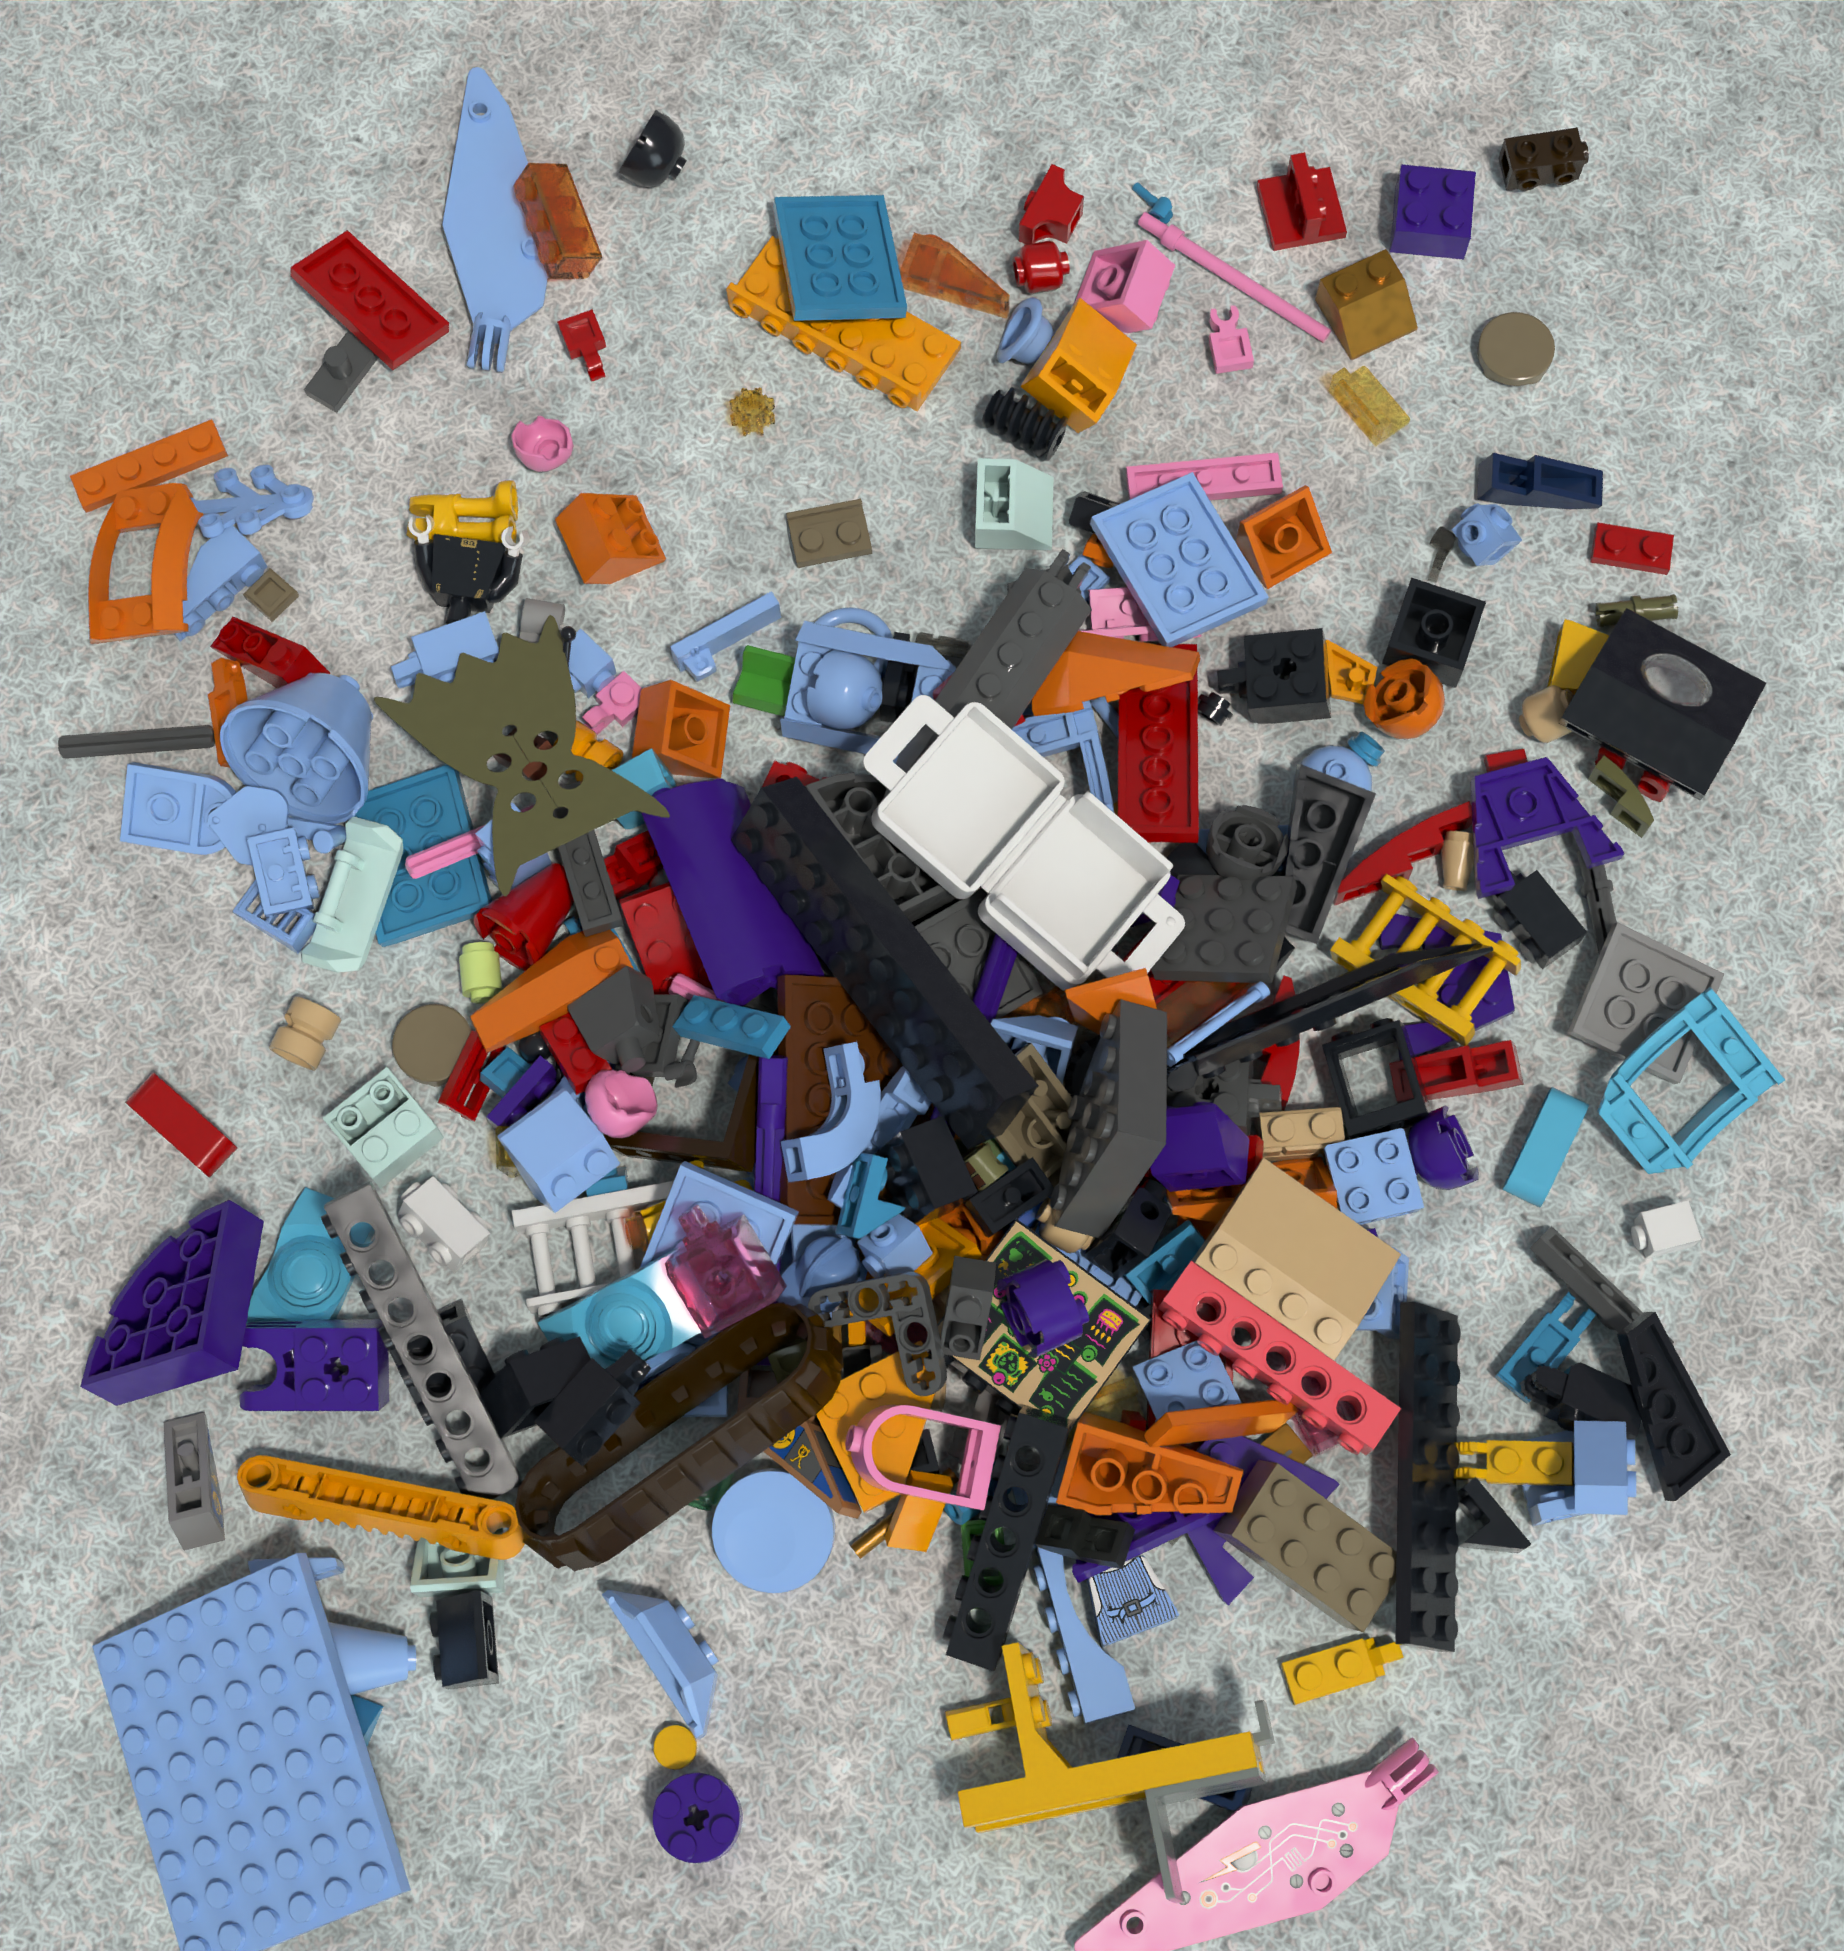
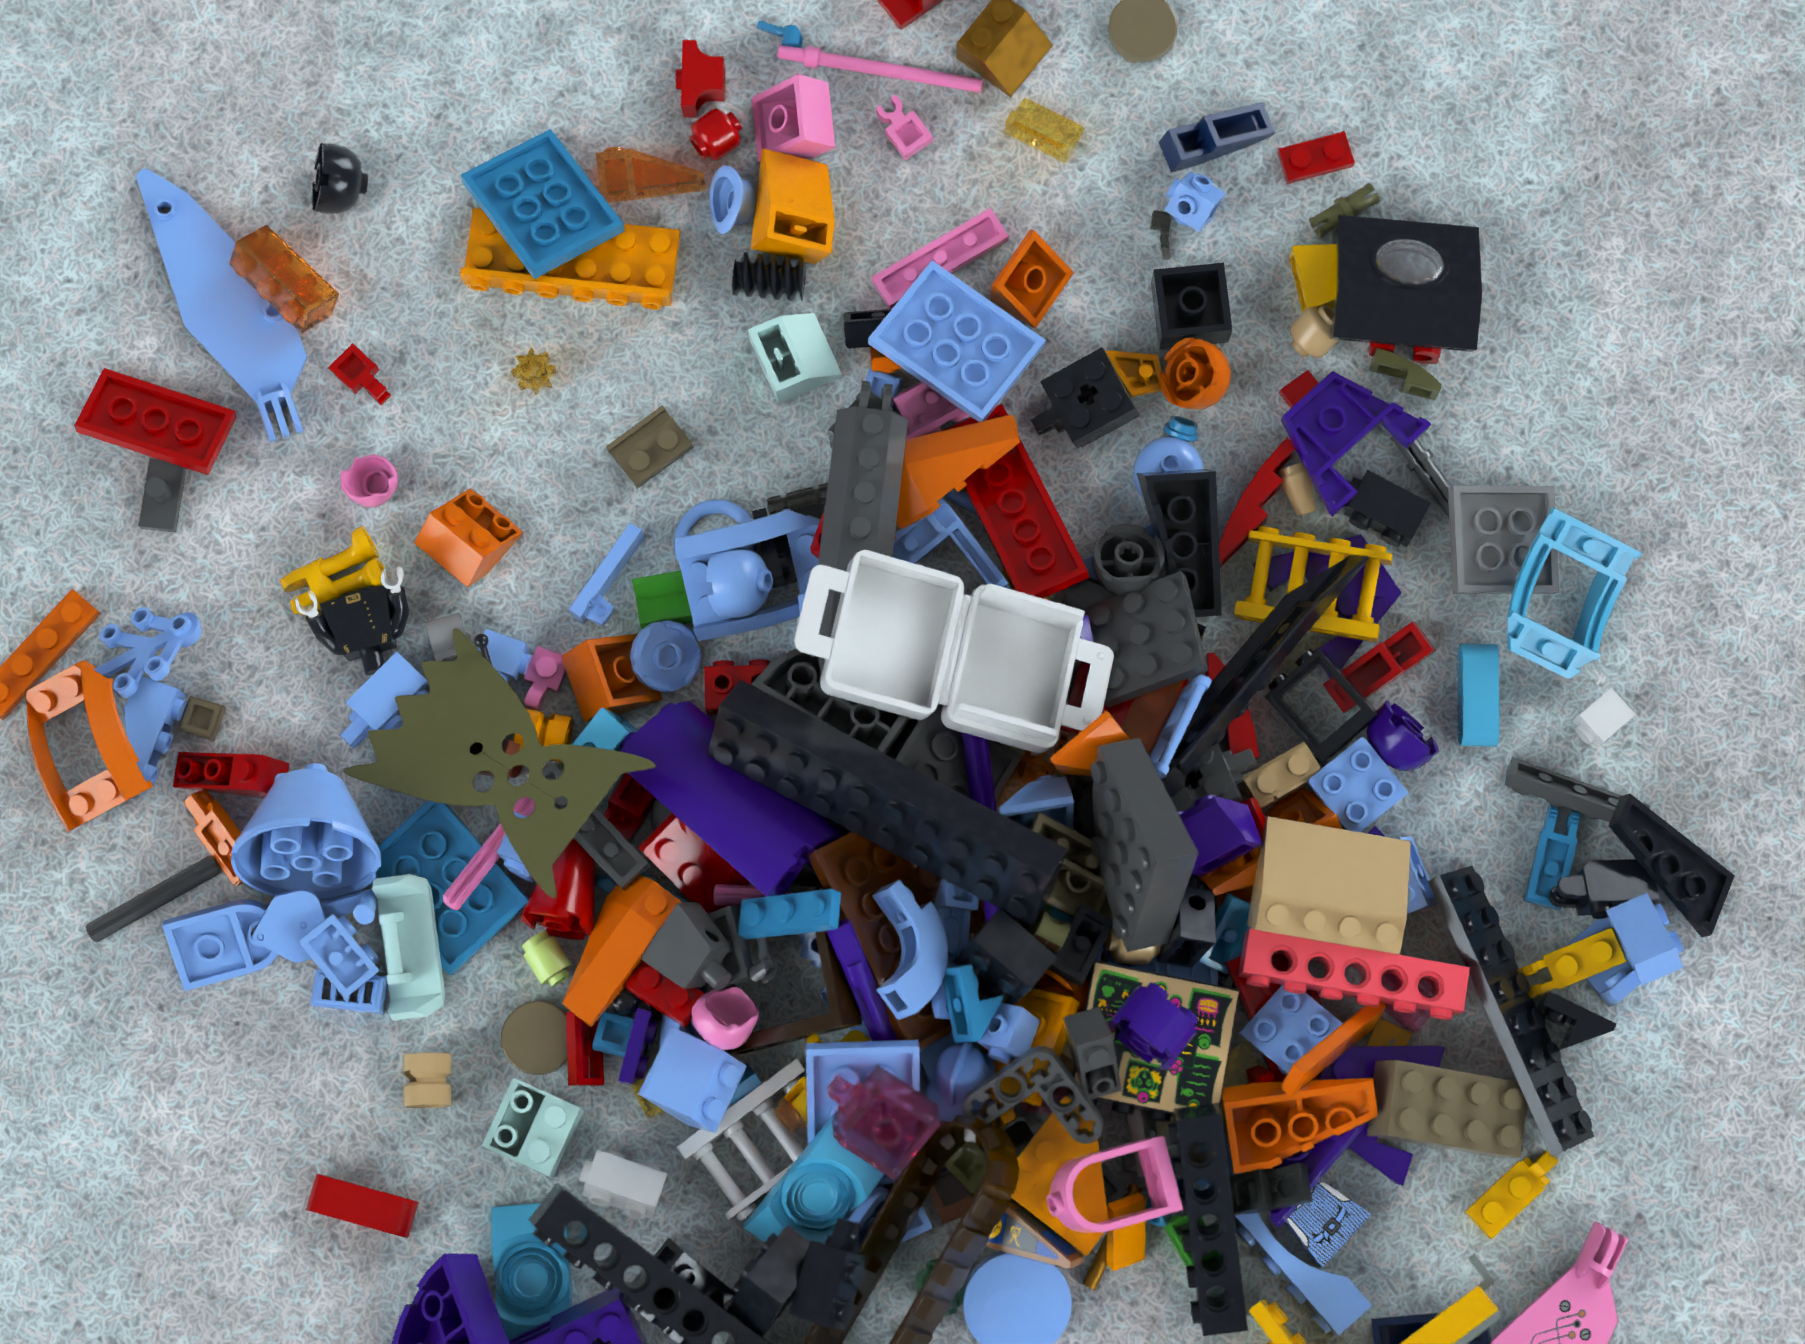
camera: 25 degrees left, 5 degrees up
black plate [1198,691,1233,726] -> none
none -> light blue tile [630,620,702,692]

